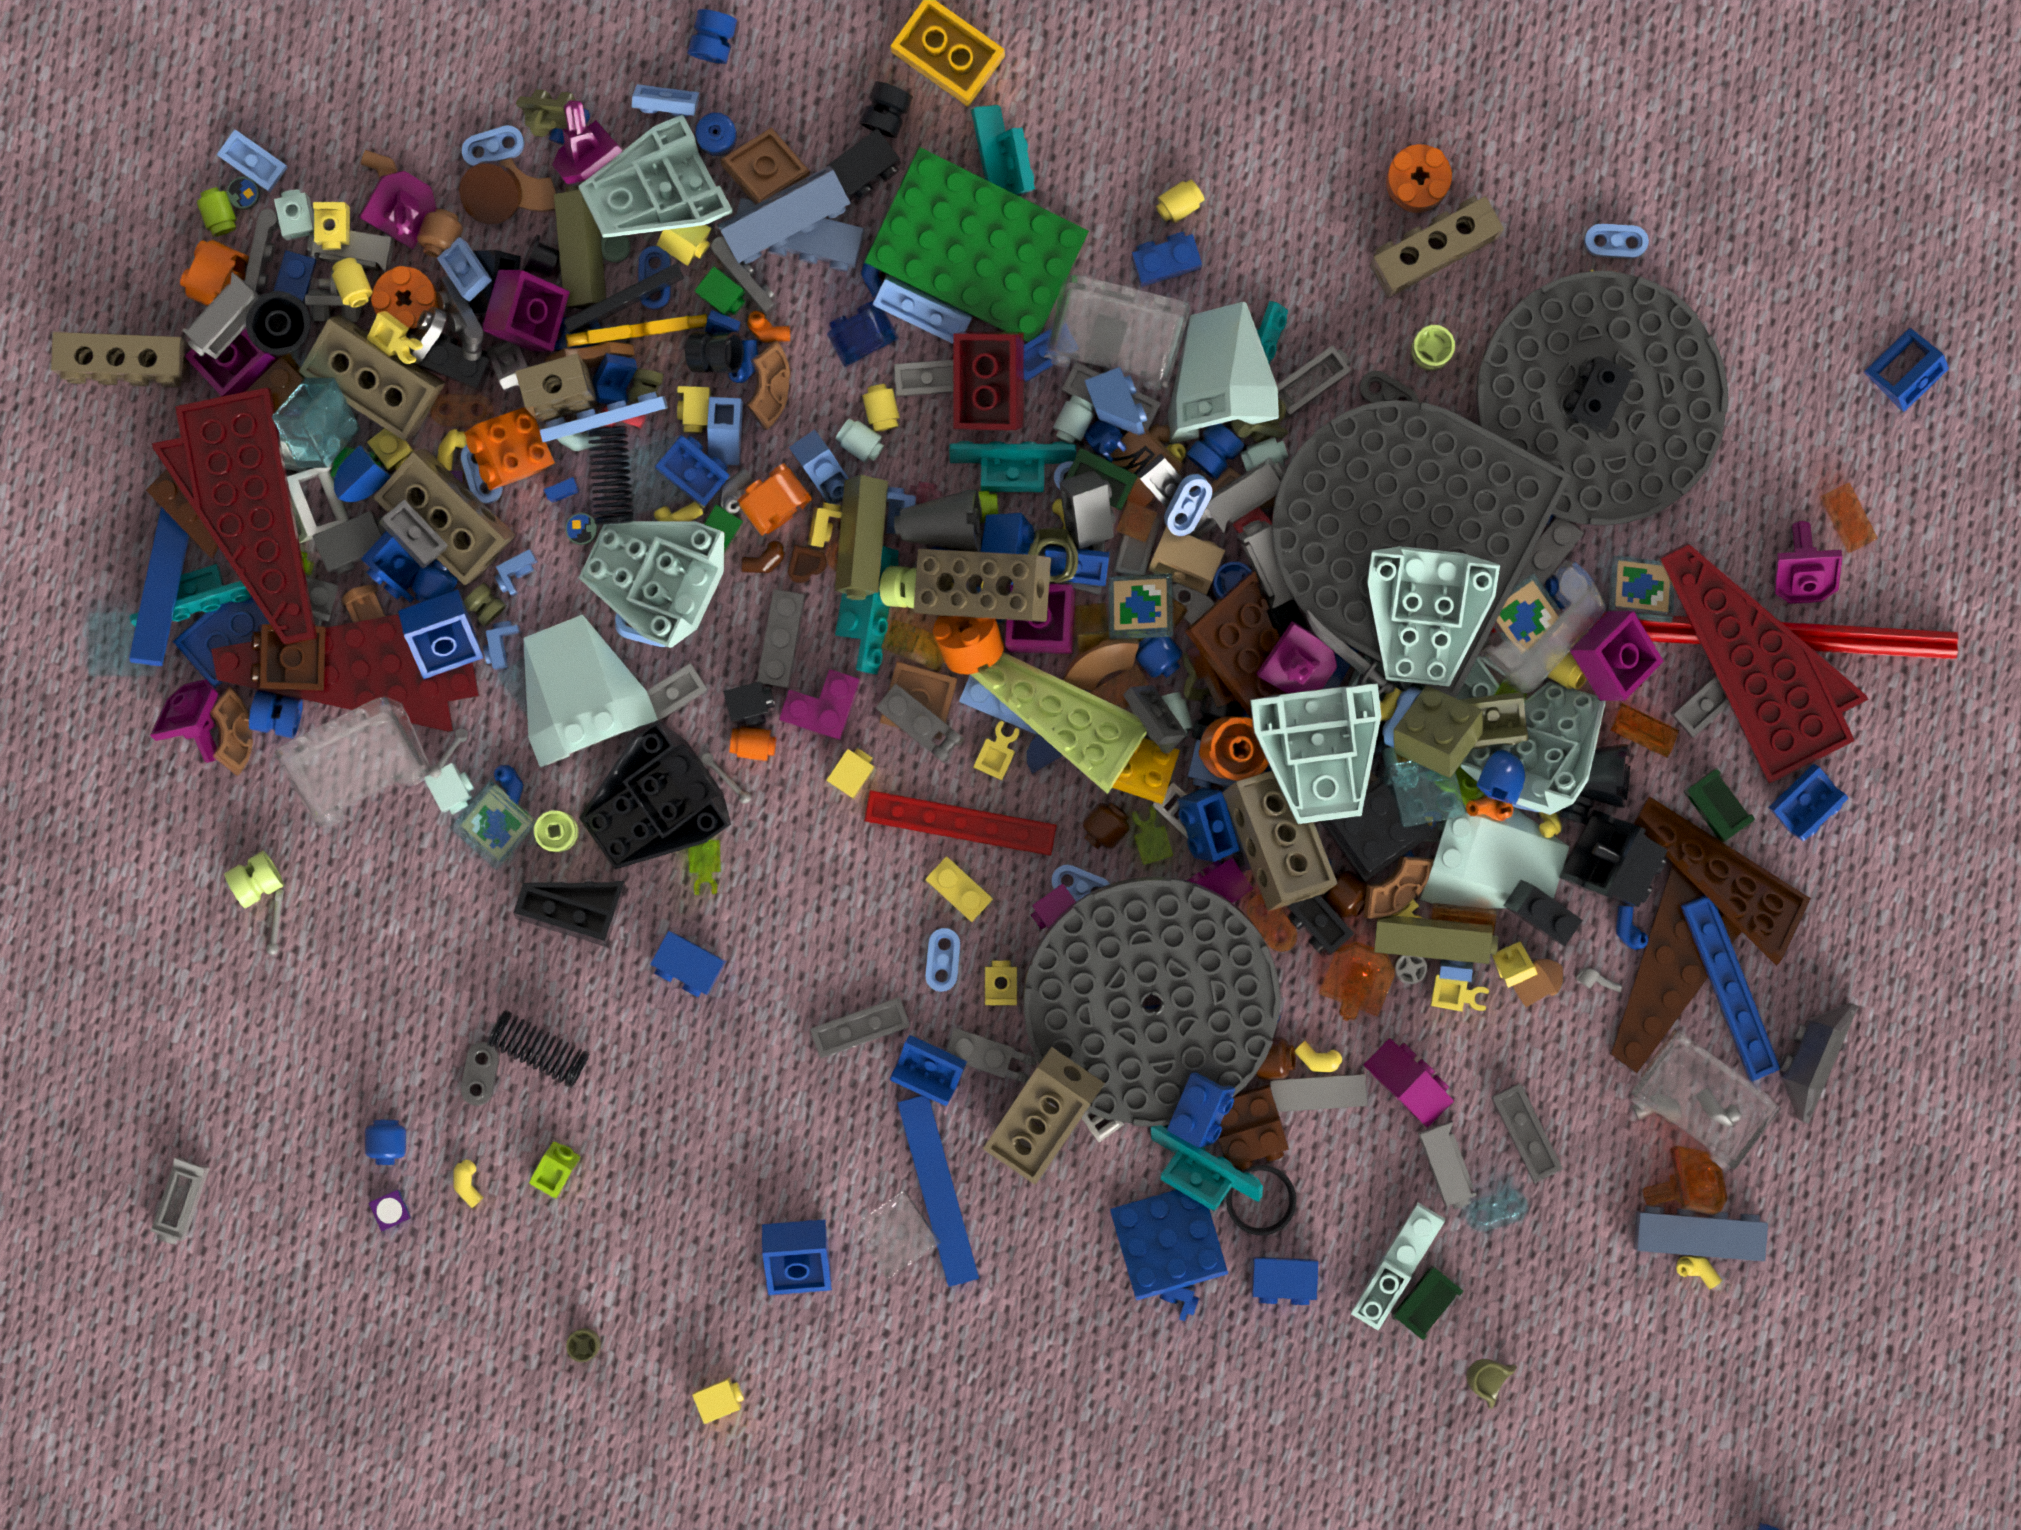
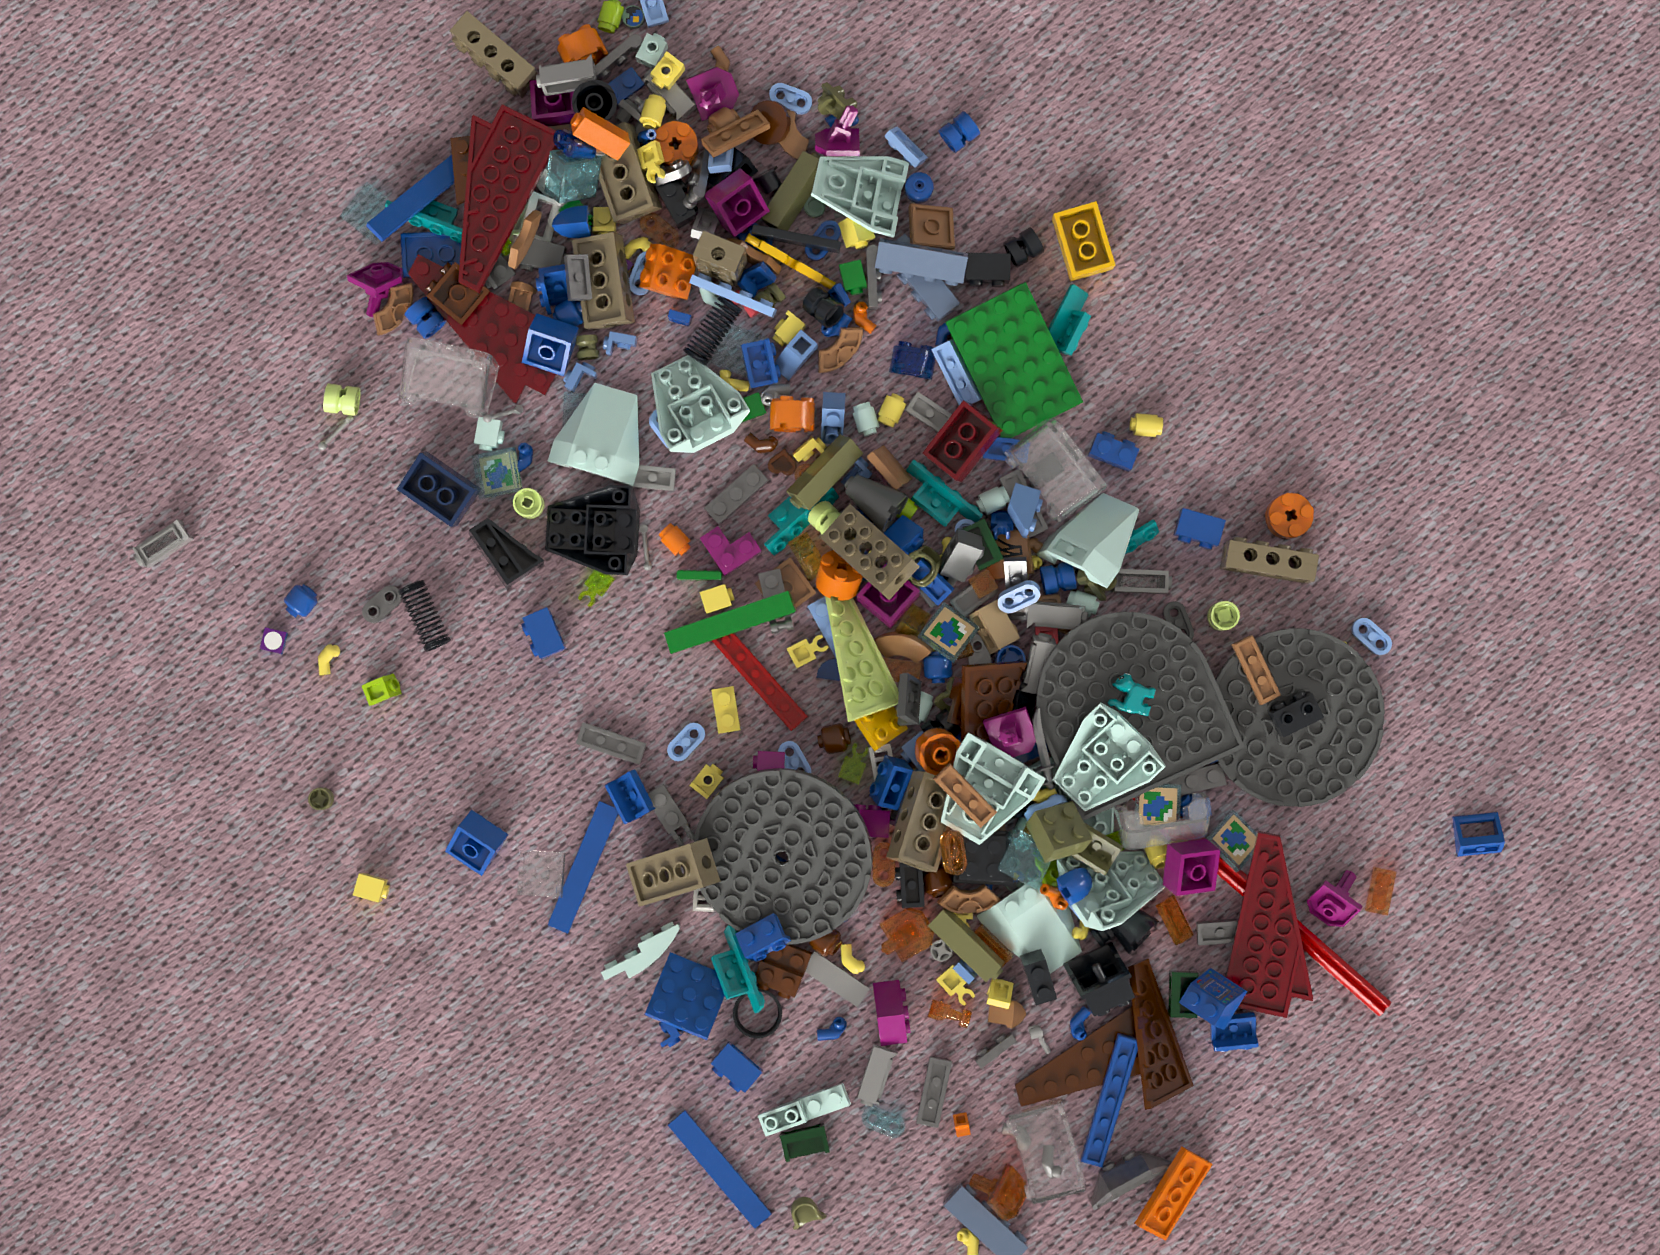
camera: 25 degrees right, 0 degrees up
tile [565,513,598,545] -> none
black brick [723,681,776,727] -> none
none -> dark blue brick [396,451,481,527]
none -> medium nougat tile [508,210,542,269]
none -> clear blue piece [553,129,605,159]
none -> orange brick [570,107,630,161]
none -> light aqua slope [601,922,681,980]
none -> blue arm [638,129,656,146]
none -> green tile [664,591,796,654]
none -> blue tile [668,1110,772,1229]
none -> green tile [677,570,722,581]
none -> medium nougat tile [701,109,770,158]
none -> blue arm [817,1017,847,1041]
none -> medium nougat tile [867,445,913,490]
none -> clear orange leg [927,999,972,1028]
none -> medium nougat tile [933,763,997,828]
none -> clear orange plate [940,830,967,875]
none -> orange piece [953,1112,971,1137]
none -> flat silver plate [975,1032,1017,1069]
none -> teal animal [1108,673,1156,716]
none -> orange tile [1134,1146,1212,1241]
none -> blue brick [1173,508,1226,550]
none -> blue slope [1179,968,1247,1030]
none -> medium nougat tile [1231,634,1281,705]

